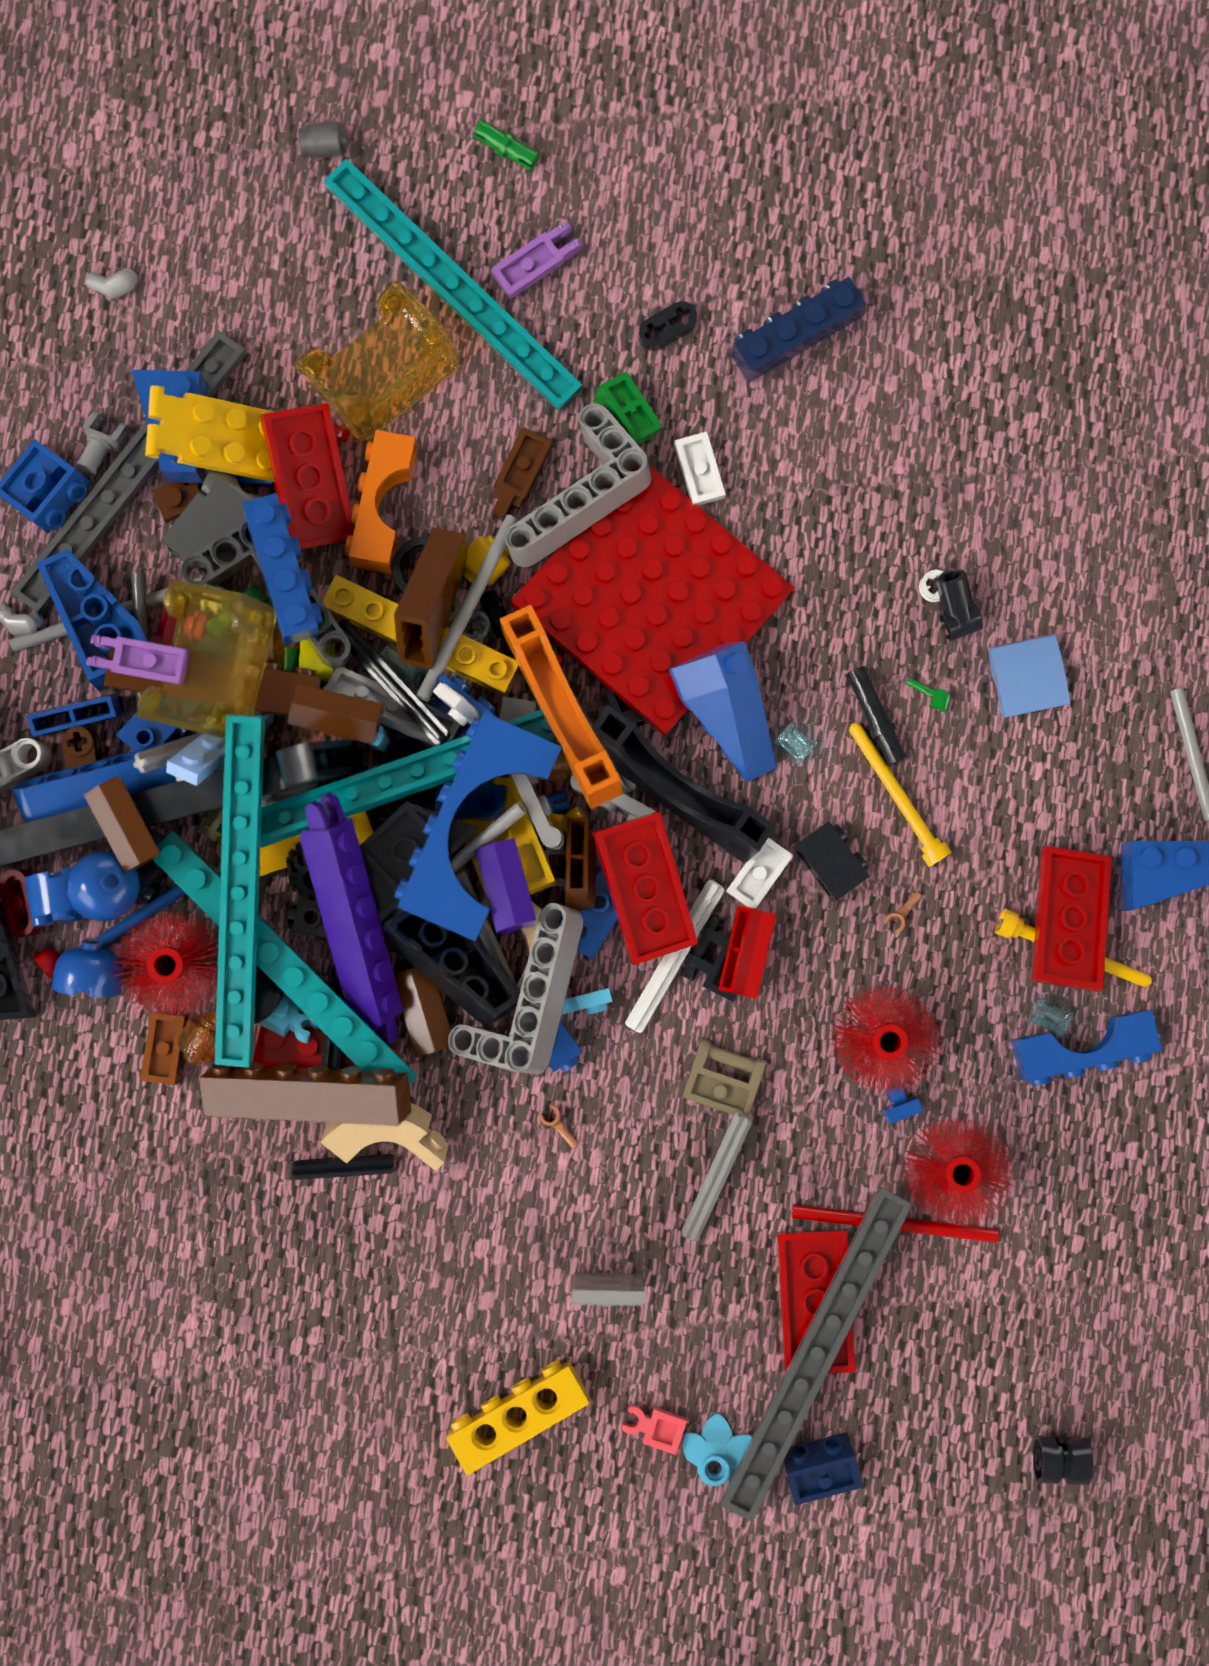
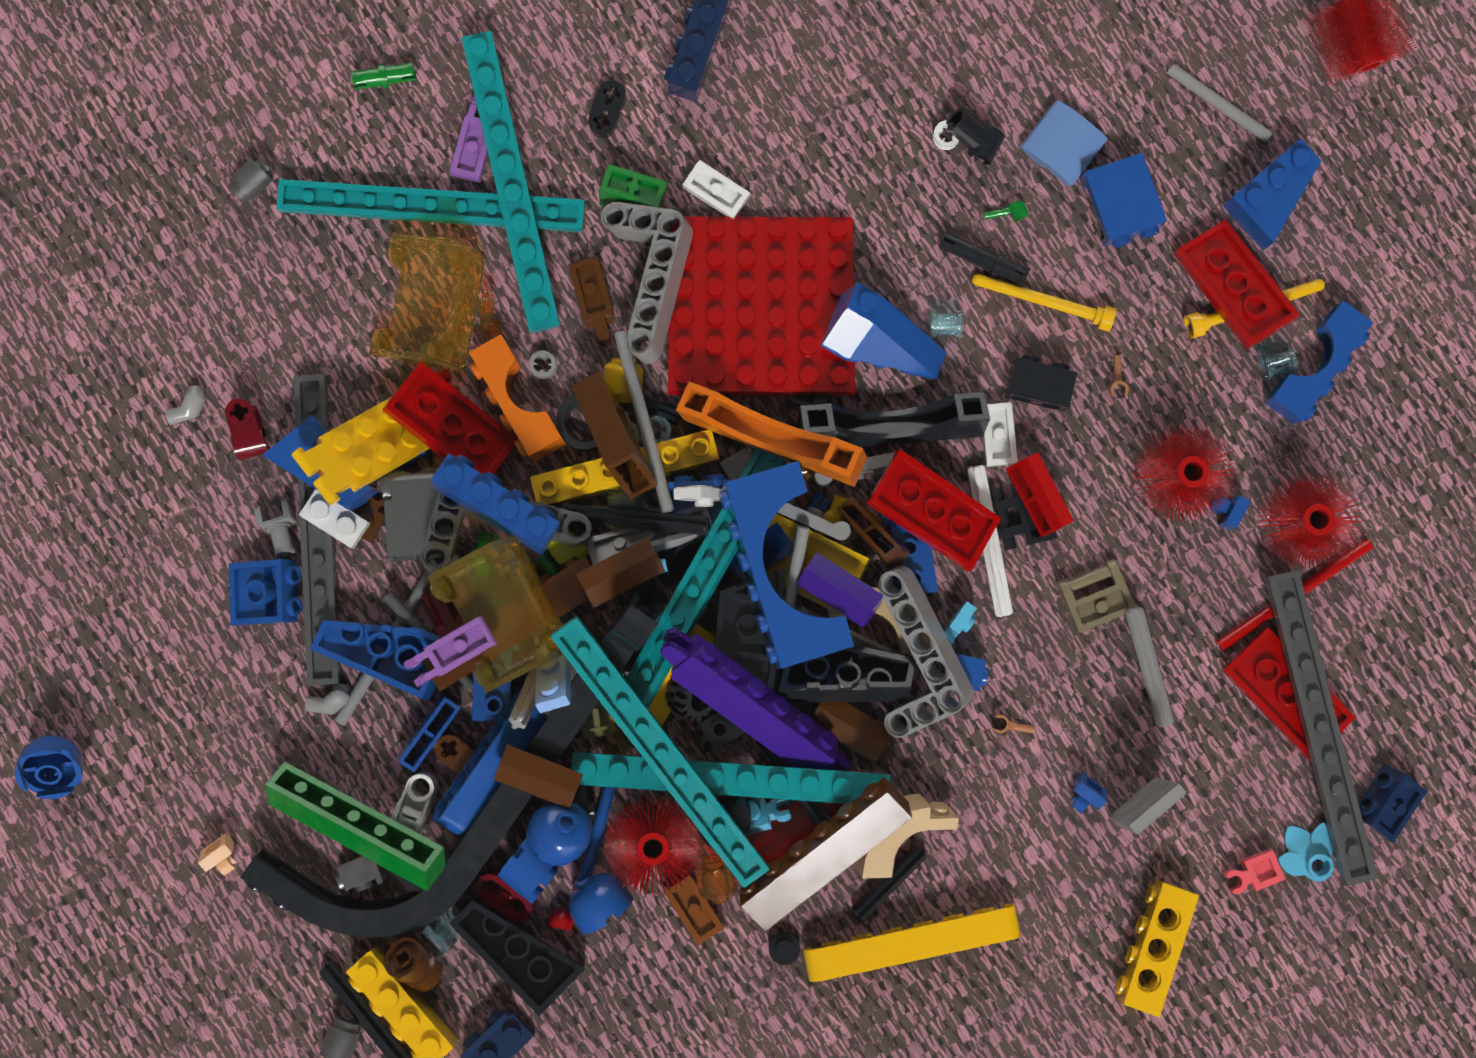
camera: 45 degrees left, 0 degrees up
none -> dark red piece [225,398,270,461]
none -> white plate [299,489,370,549]
none -> teal plate [461,31,561,334]
none -> clear orange arm [478,290,503,337]
none -> light grey bush [529,350,558,380]
none -> black plate [769,932,800,965]
none -> yellow beam [802,903,1021,982]
none -> blue tile [1071,771,1107,813]
none -> blue panel [1079,153,1167,249]

